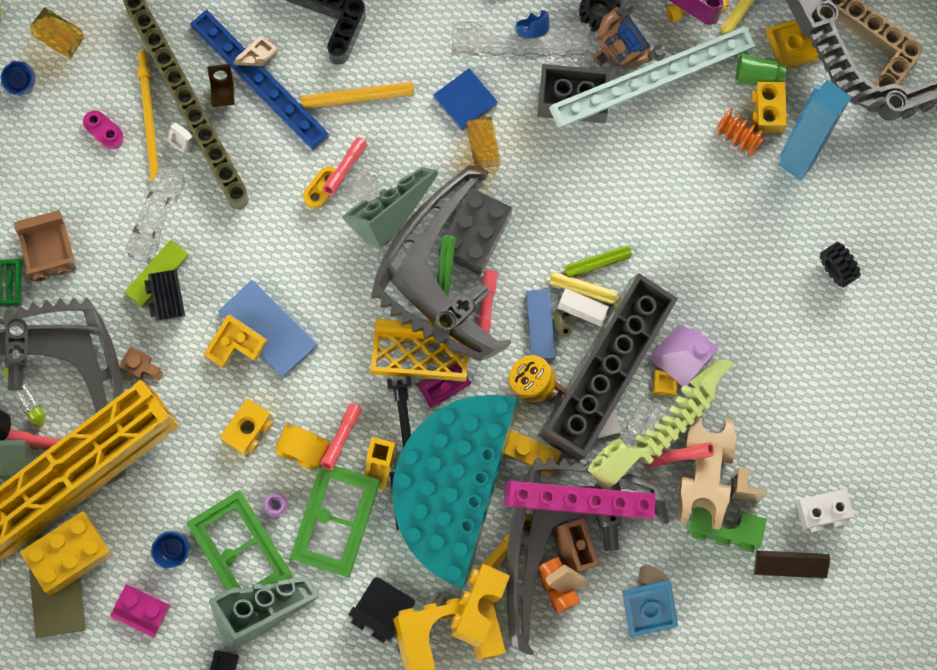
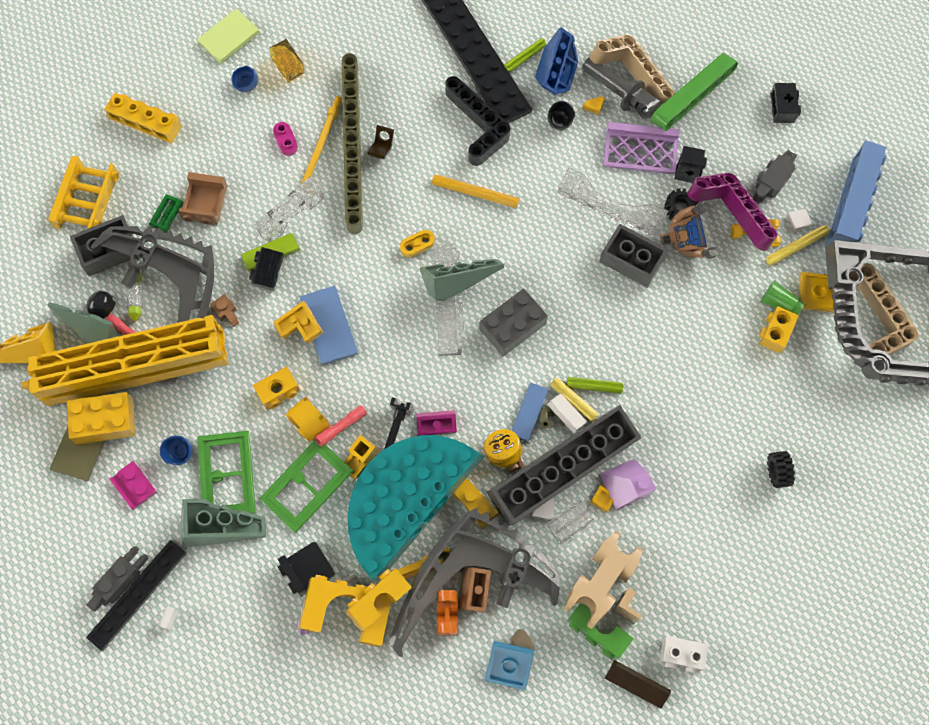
camera: 25 degrees right, 5 degrees down
white tile [167,122,193,154] -> none
blue tile [190,9,330,151] -> none
tan tile [234,35,279,66] -> none
lavender plate [264,493,288,517] -> none
coral piece [322,137,368,195] -> none
yellow fence [370,319,468,381] -> none
dark grey piece [371,166,511,361] -> none
blue tile [433,68,498,131] -> none
bright green axle [437,235,456,324] -> none
clear yellow piece [466,116,500,169] -> none
coral piece [477,270,498,334] -> none
dark pink brick [503,481,656,519] -> none
blue hair [515,10,550,40] -> none
tan tile [545,565,590,593] -> none
light aqua plate [549,26,755,129] -> none
yellowish green piece [588,359,734,489] -> none
coral piece [646,442,715,468] -> none
orange piece [716,108,767,157] -> none
dark azure brick [779,80,852,181] -> none

